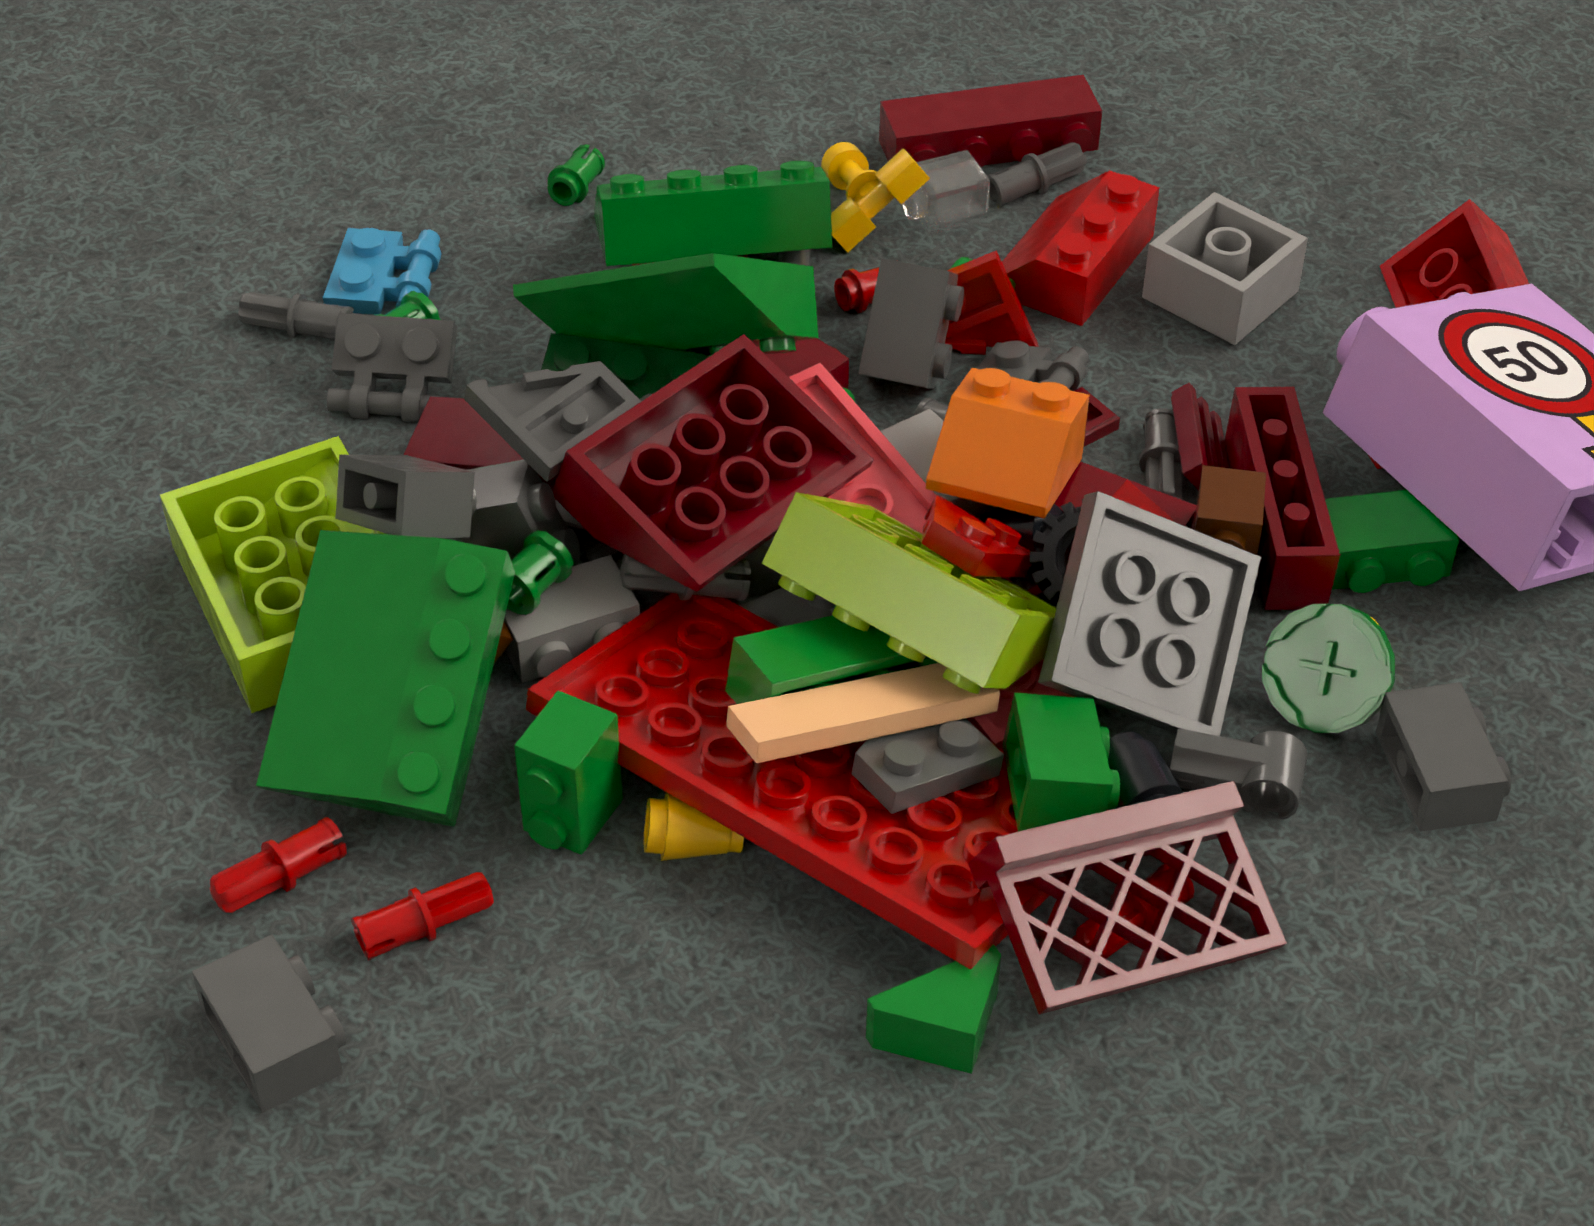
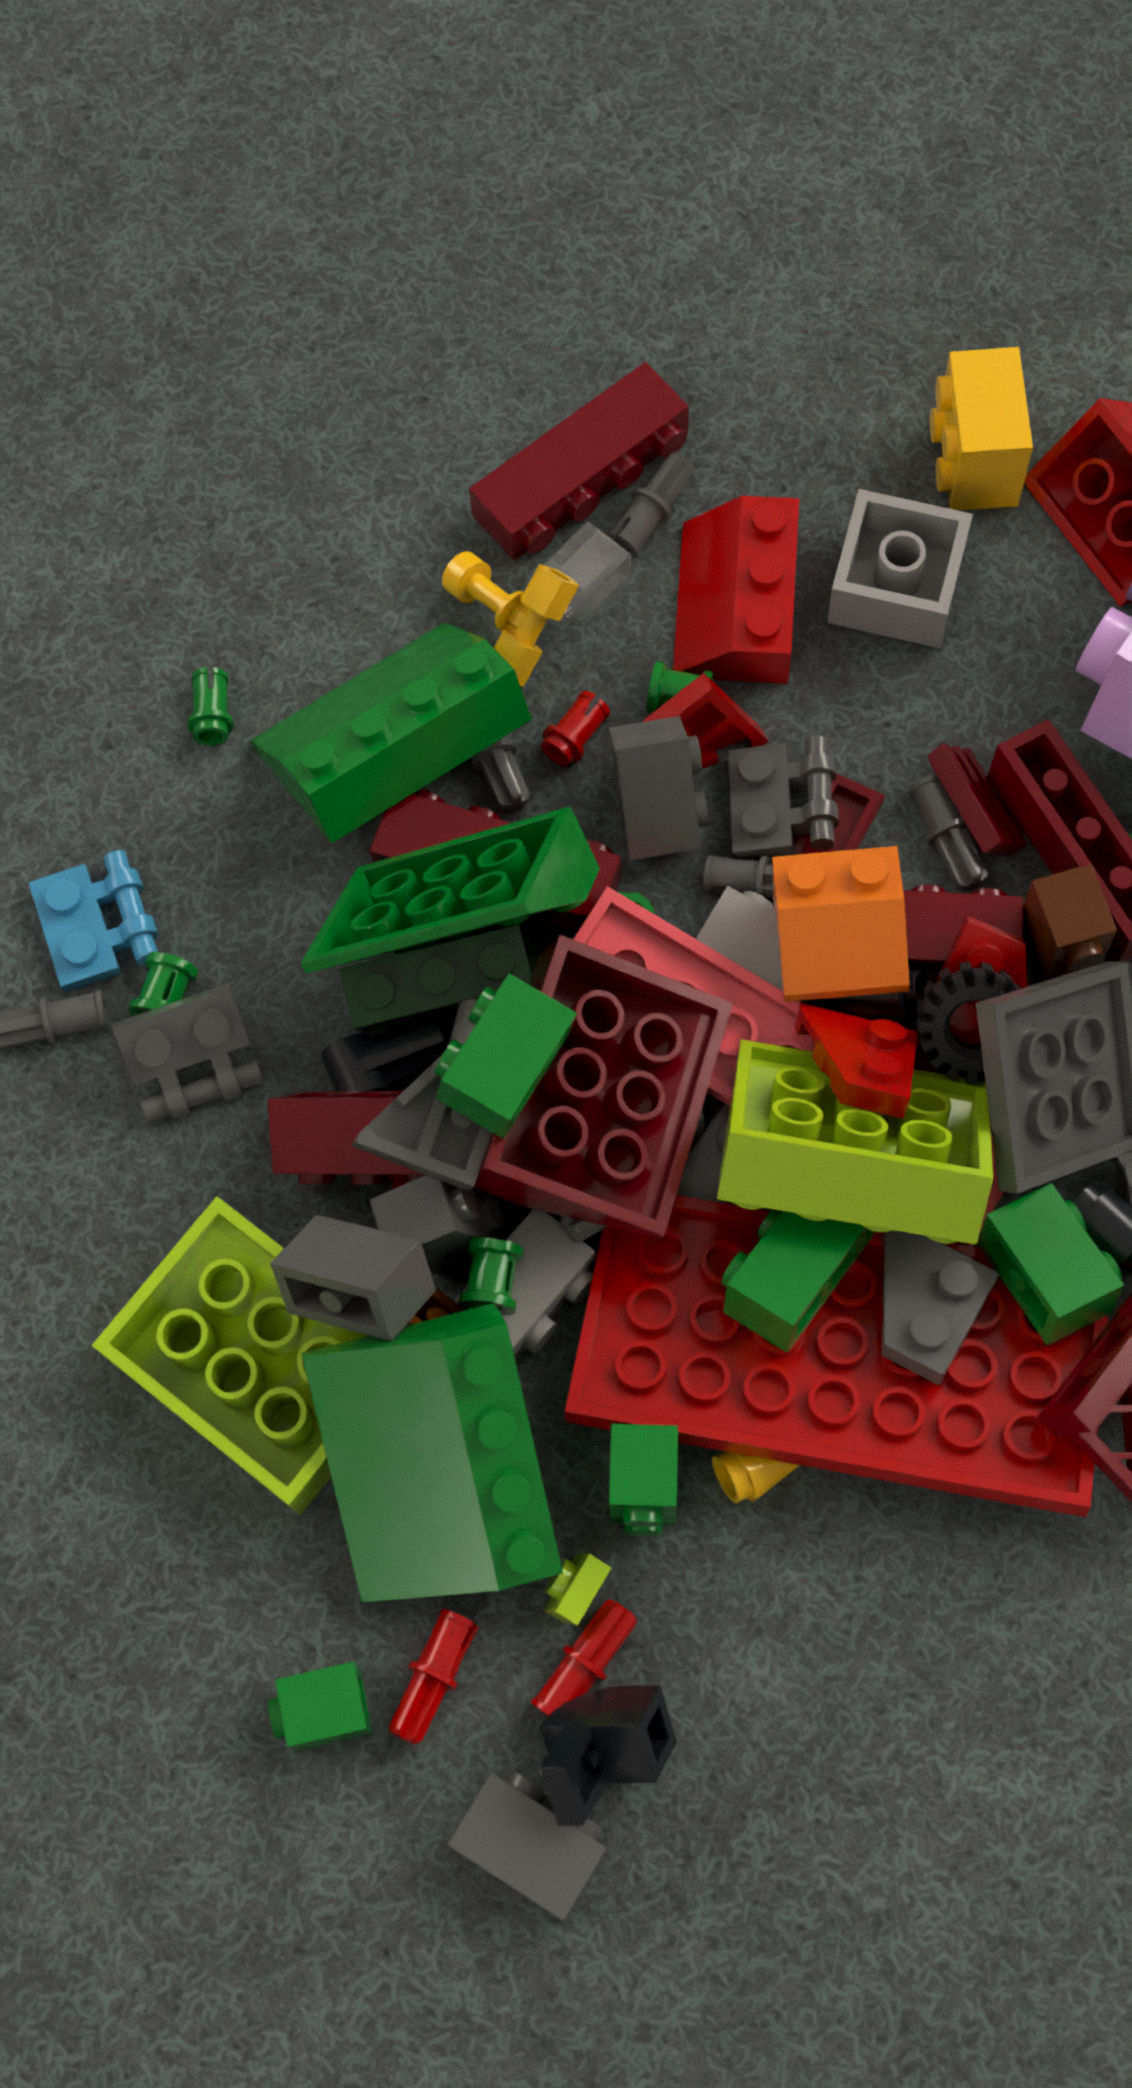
camera: 20 degrees left, 25 degrees up
light nougat tile [726,663,1000,763] -> none
green slope [866,945,1001,1074] -> none
none -> green brick [268,1662,373,1751]
none -> green brick [434,973,577,1140]
none -> black brick [540,1685,677,1826]
none -> lime plate [543,1554,611,1626]
none -> yellow brick [930,347,1033,510]

